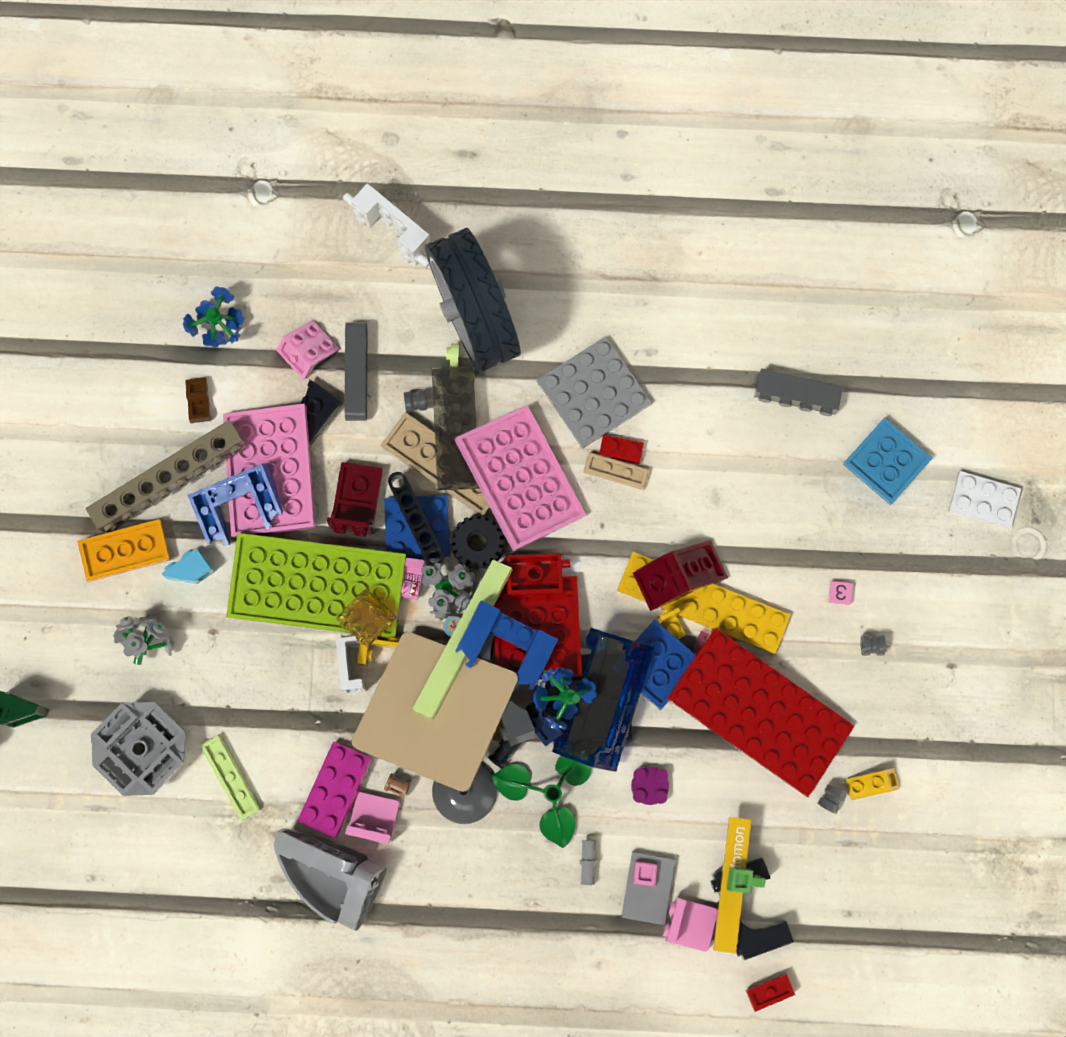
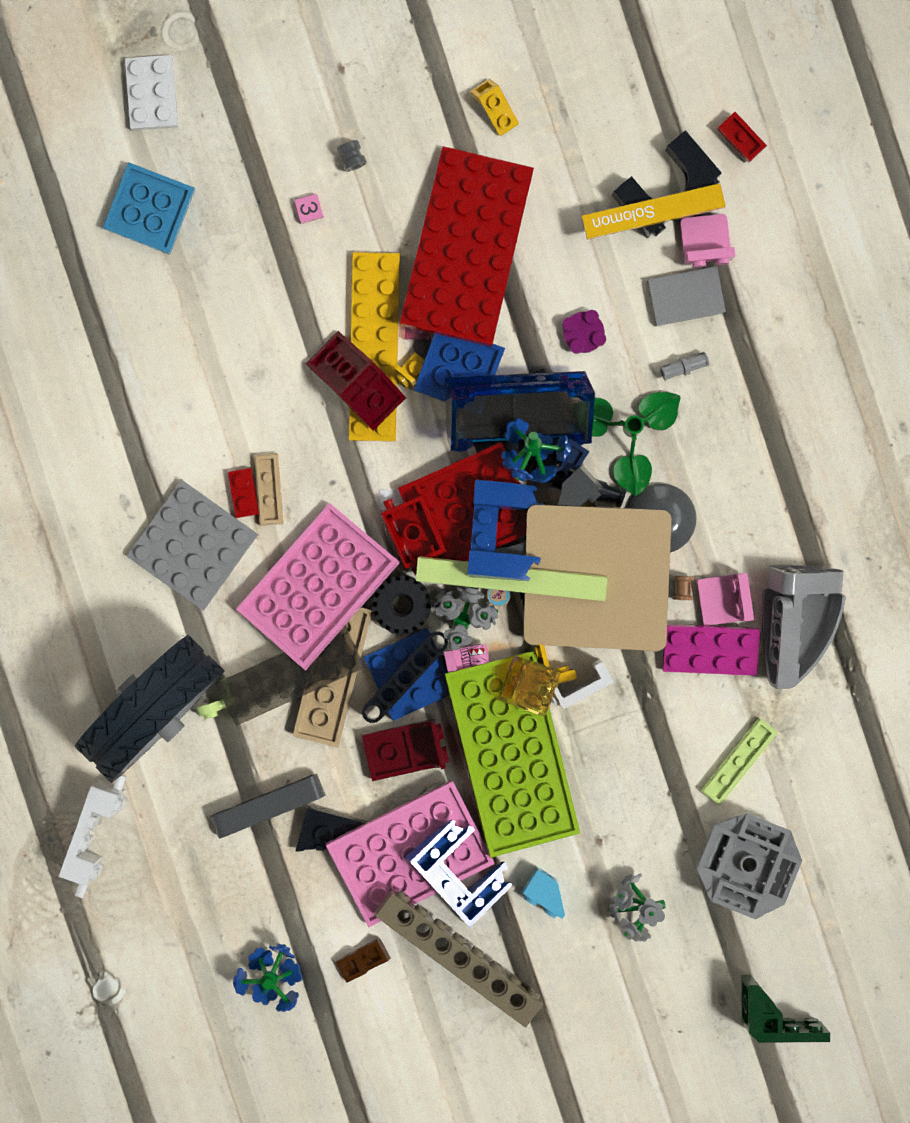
camera: 110 degrees left, 10 degrees up
light orange plate [77,519,171,582] -> none
bright pink bracket [276,320,339,380] -> none
dark grey wheel [404,390,427,413] -> none
bright pink tile [633,862,658,886] -> none
bright green plate [726,868,766,893] -> none
dark grey brick [754,368,843,416] -> none
dark grey wheel [817,784,846,814] -> none

